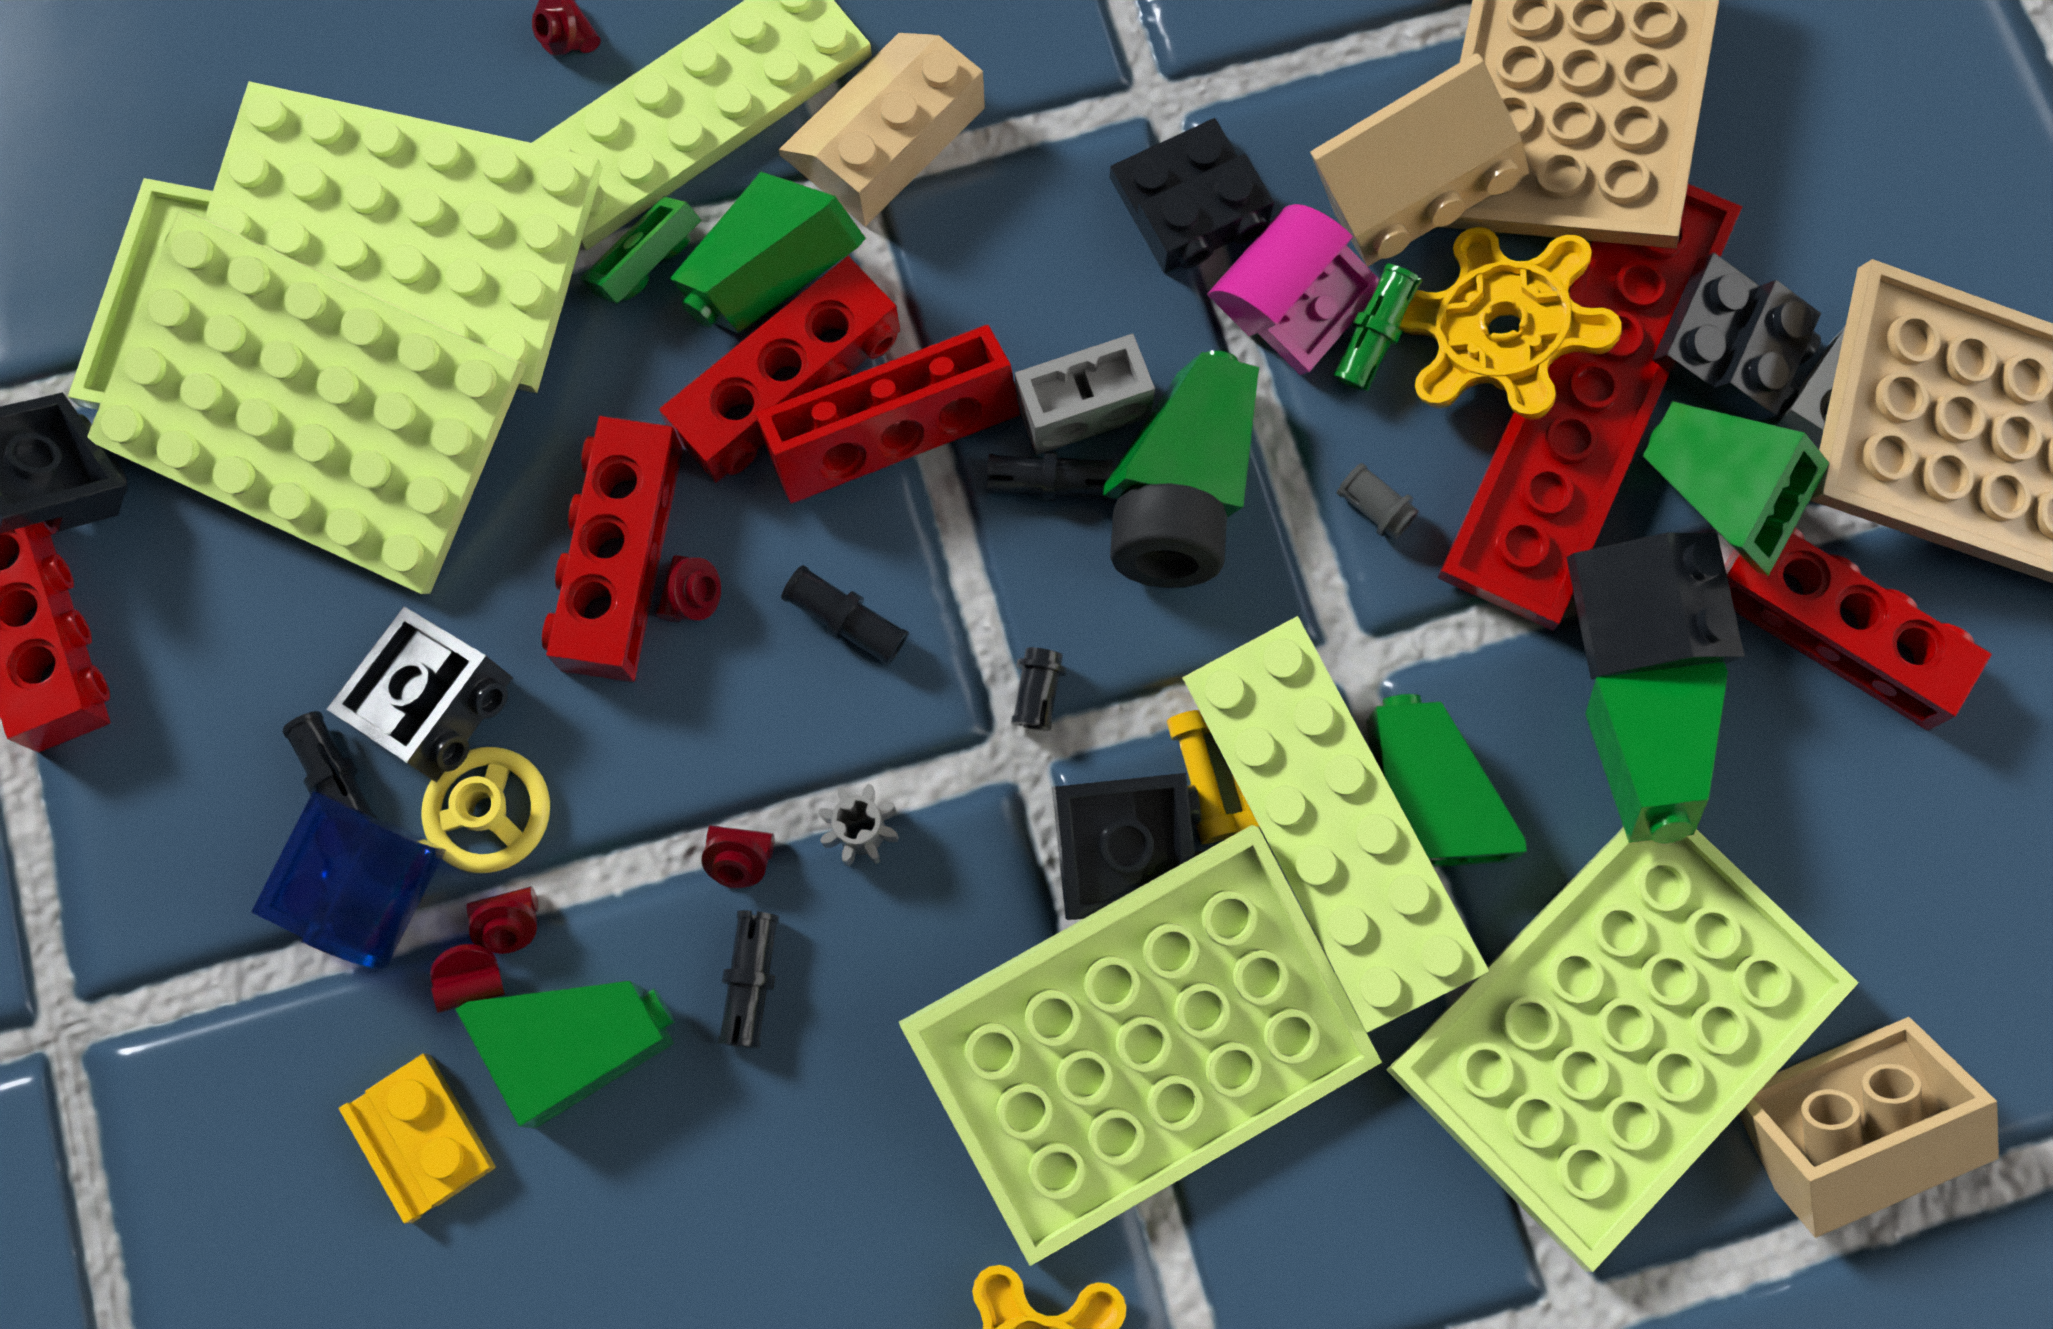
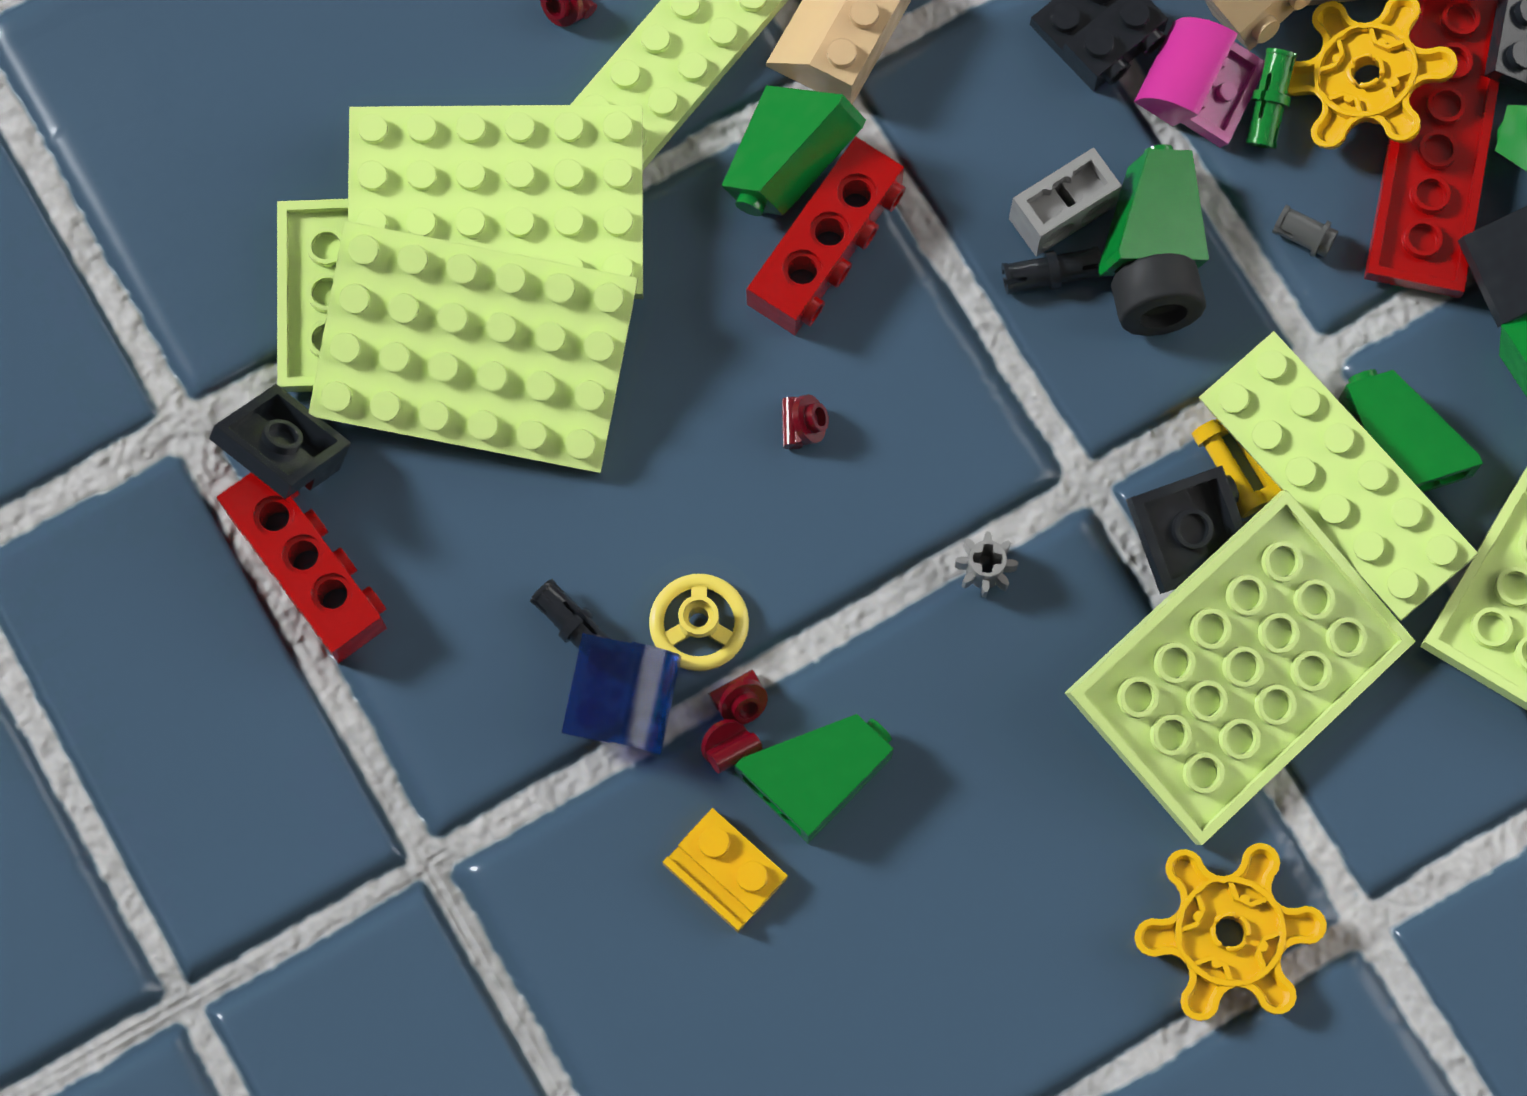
camera: 15 degrees left, 0 degrees up
black plate [327,606,513,783] -> none
red brick [542,416,683,682] -> none
green plate [580,196,702,304] -> none
dark red plate [701,825,775,888] -> none
black pin [717,910,779,1049] -> none
red brick [755,324,1020,504] -> none
black pin [781,565,909,666] -> none
black pin [1011,647,1067,731] -> none

